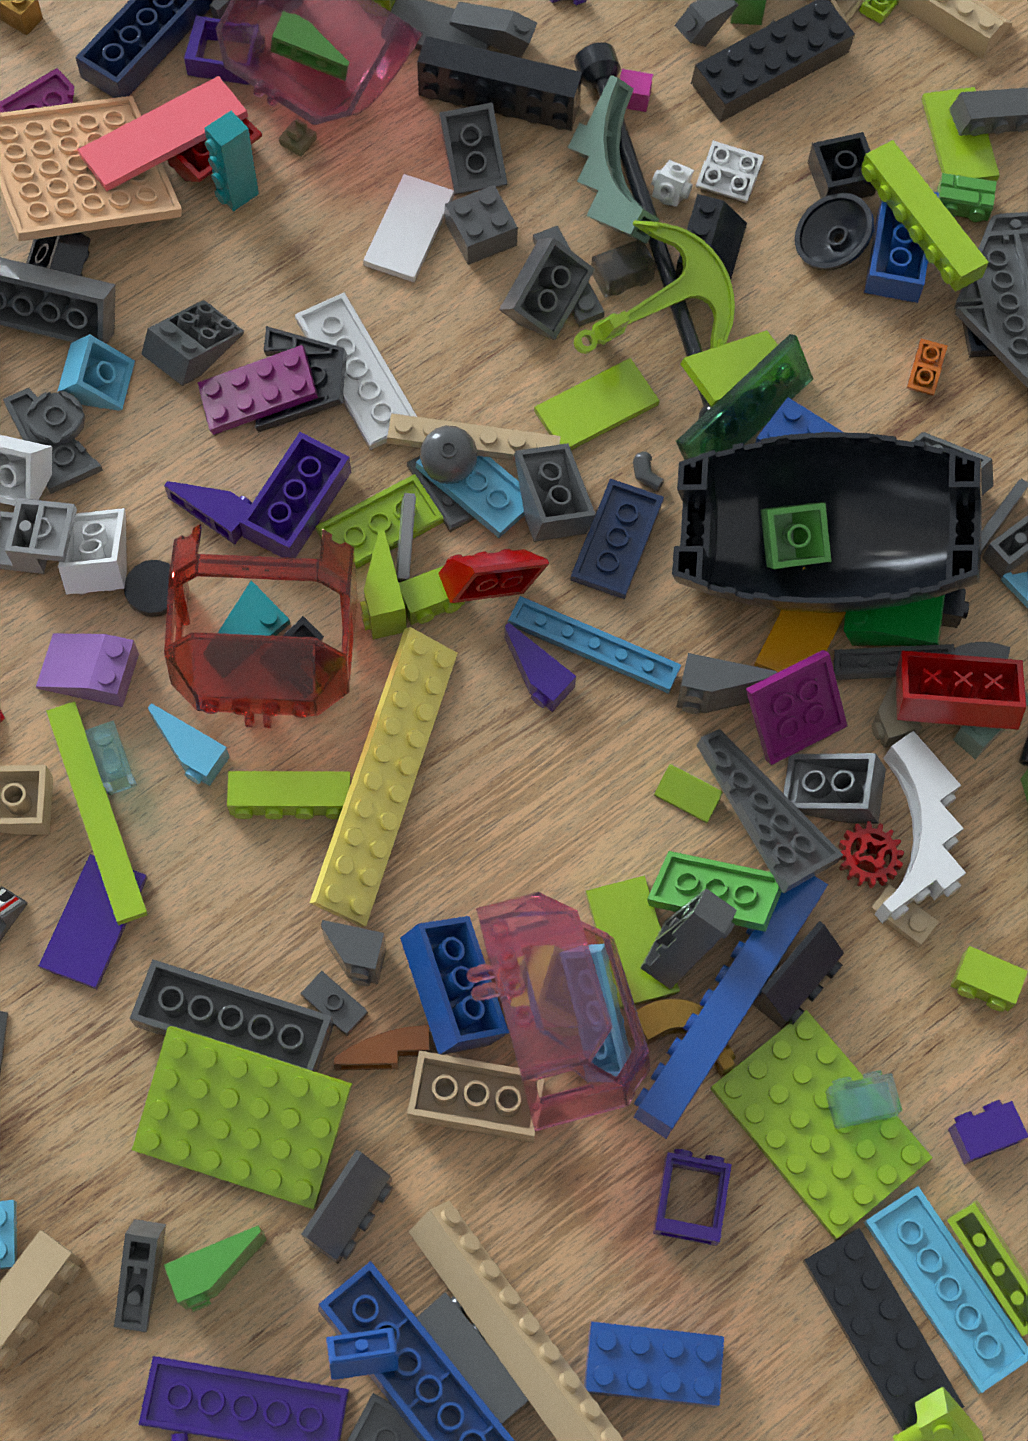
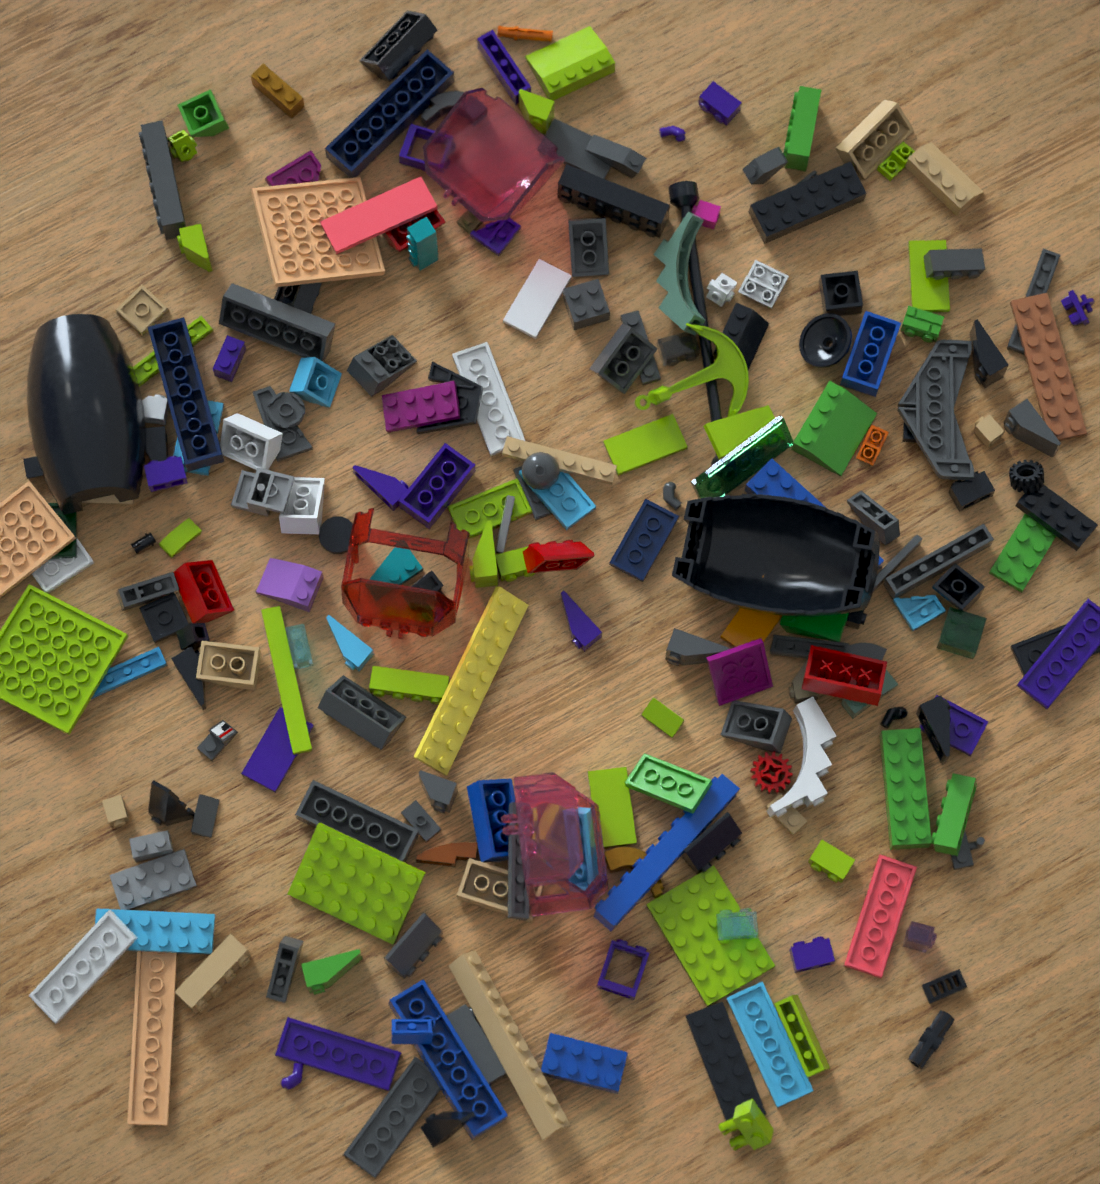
camera: 10 degrees right, 5 degrees up
bright green slope [270,11,349,81] -> none
dark azure plate [508,596,681,694] -> none
dark grey slope [514,443,596,542] -> none
dark grey wedge [640,889,737,989] -> none
dark grey wing [696,729,843,894] -> none
bright green slope [761,503,831,569] -> none
lime brick [861,140,989,292] -> none
none -> dark grey slope [318,675,406,750]
none -> dark purple wing [470,216,521,256]
none -> dark grey plate [508,802,530,921]
none -> bright green slope [791,380,877,476]

